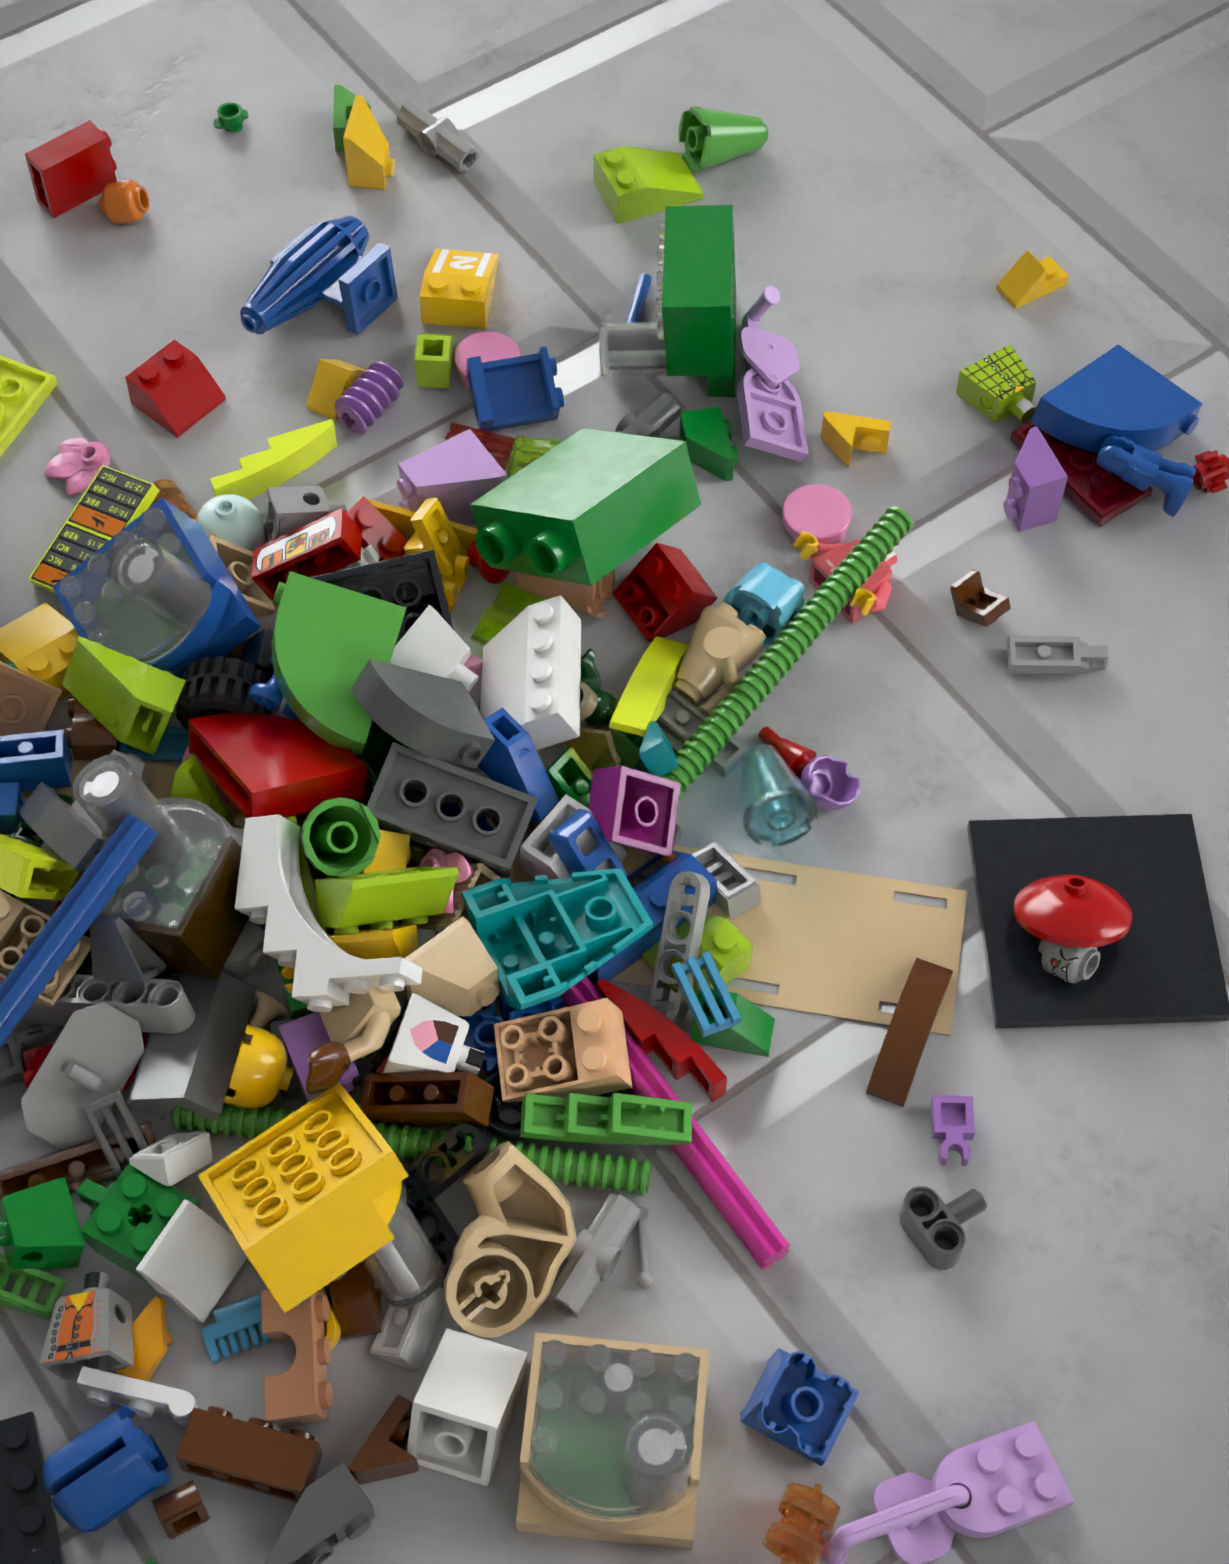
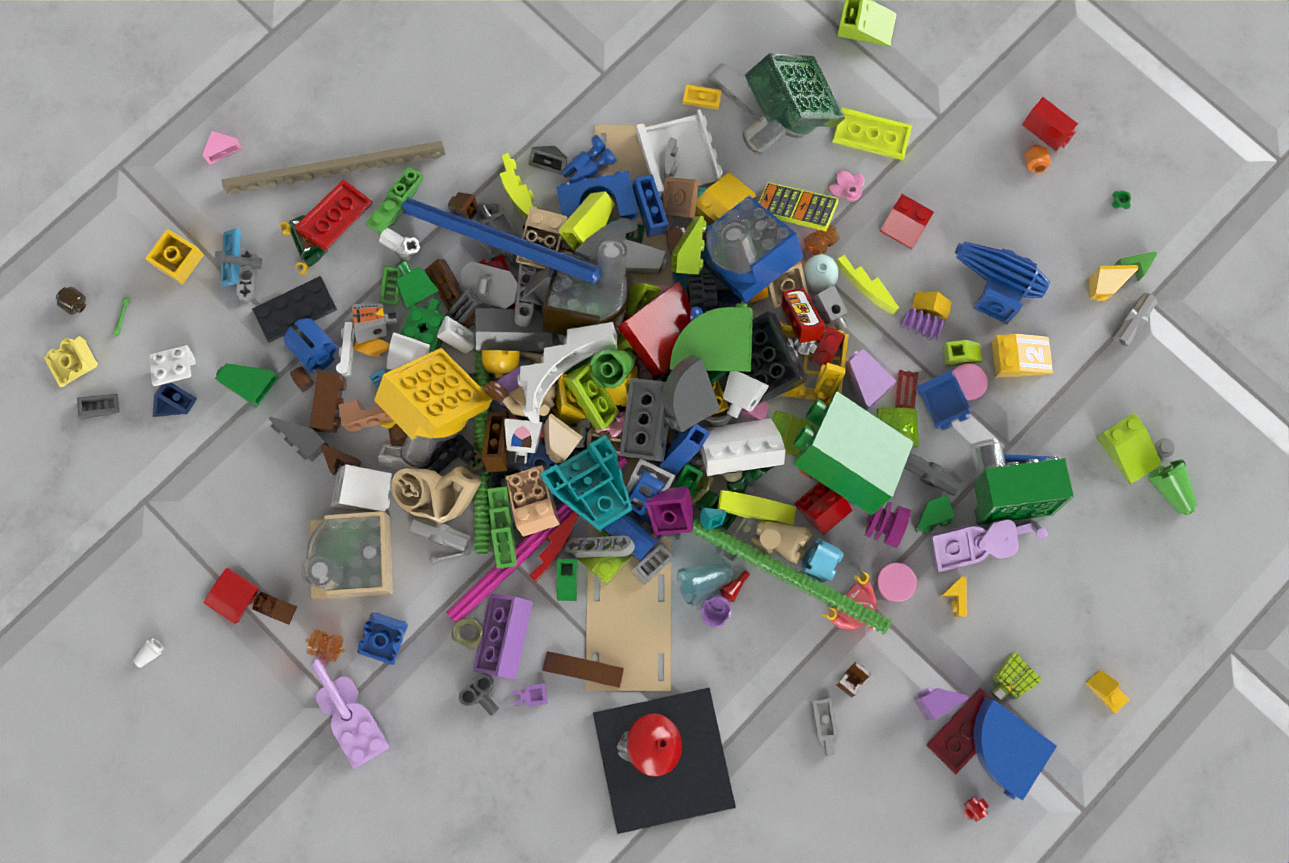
camera: 80 degrees right, 20 degrees up
dark azure tile [672,951,741,1037] -> none
blue piece [1096,435,1196,517] -> none
none -> olive piece [451,618,483,650]
none -> medium lavender slope [473,594,533,680]
none -> magenta wheel [865,501,911,548]
none -> light grey plate [1155,438,1175,457]

